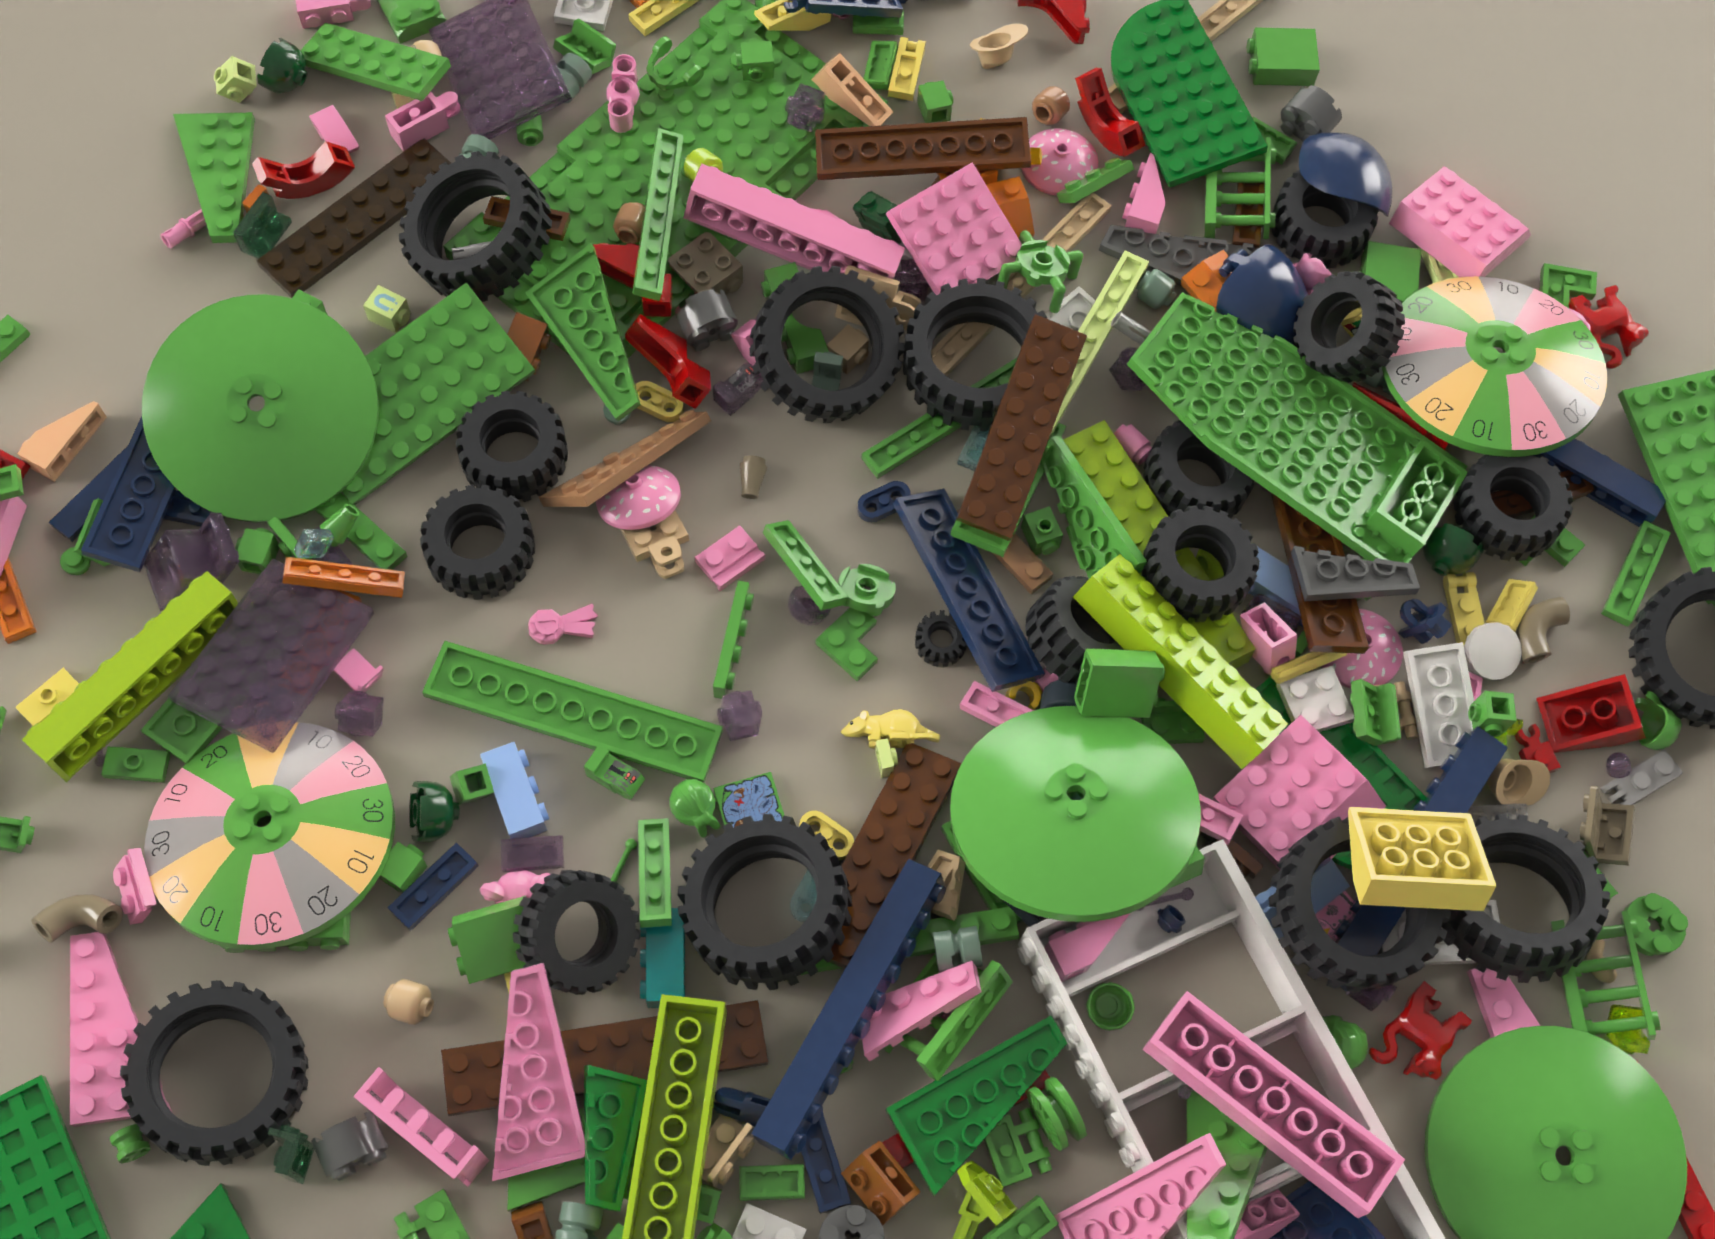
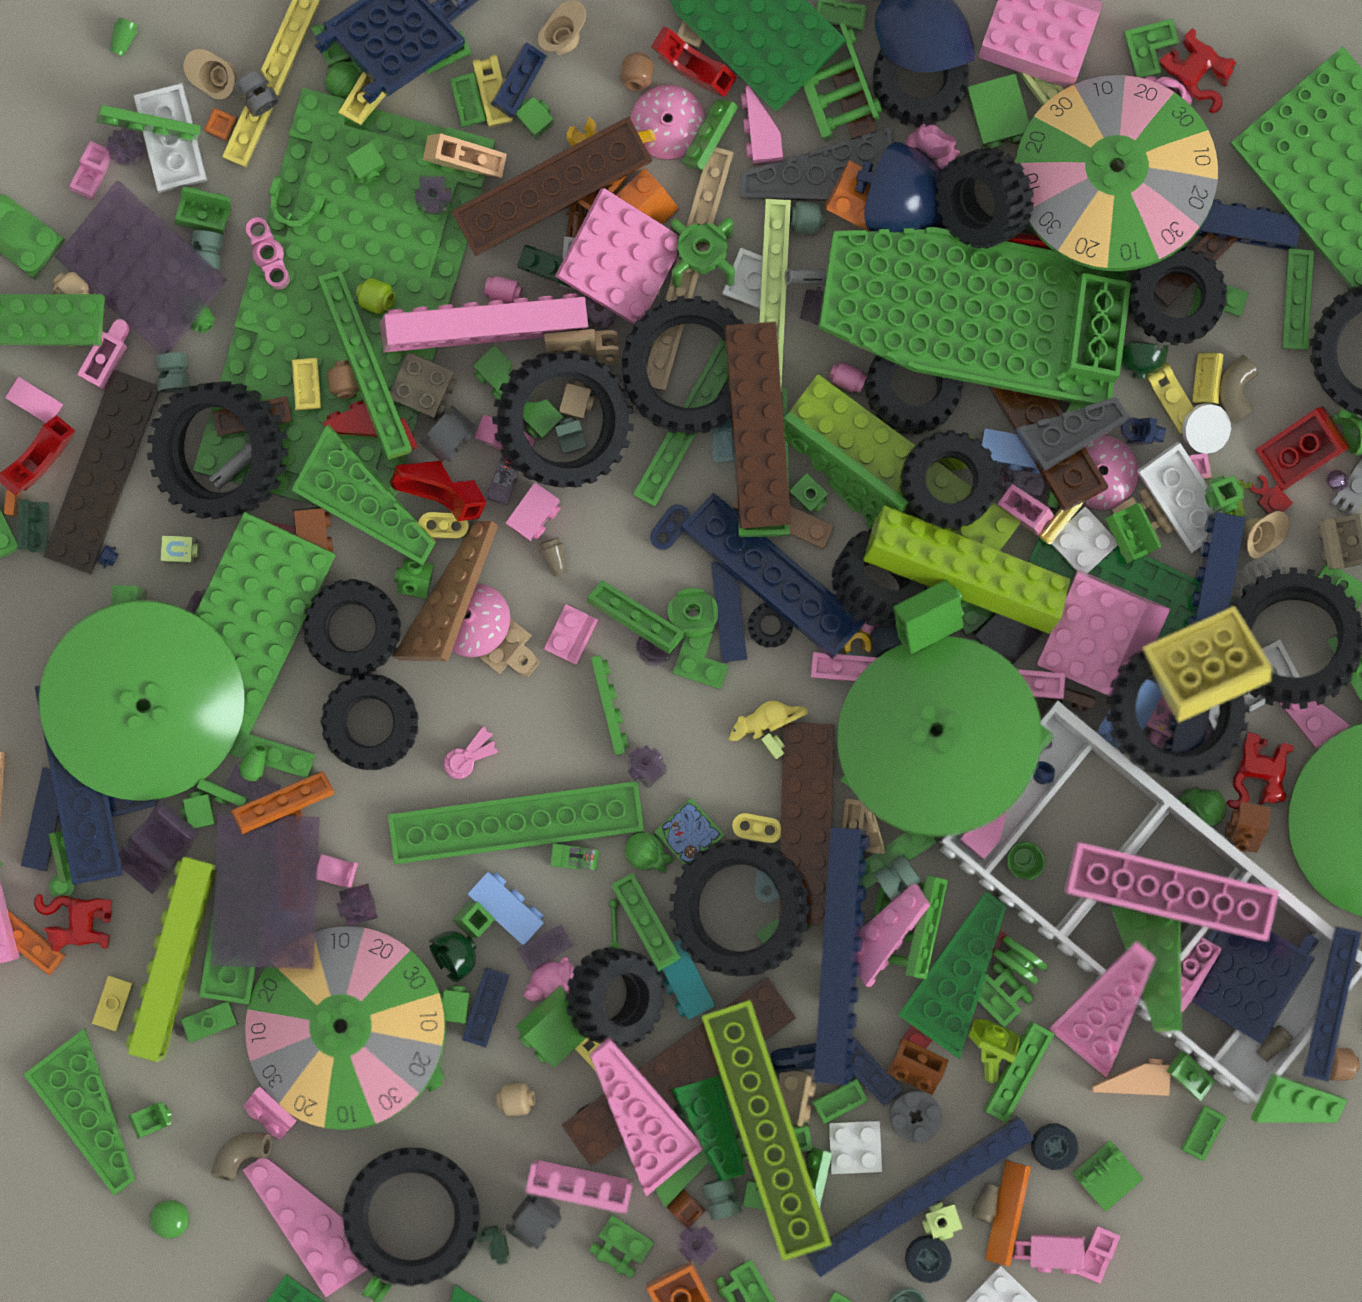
camera: 20 degrees left, 20 degrees up
clear light blue plate [294,529,334,558] -> none
none -> red animal [34,894,112,952]
none -> dark blue plate [97,545,119,569]
none -> light yellow plate [292,358,321,411]
none -> bright green brick [394,558,434,599]
none -> dark blue plate [491,42,547,118]
none -> bright pink brick [506,482,561,542]
none -> dark blue tile [711,562,747,663]
none -> black tile [973,612,1042,665]
none -> dark orange brick [1224,802,1271,853]

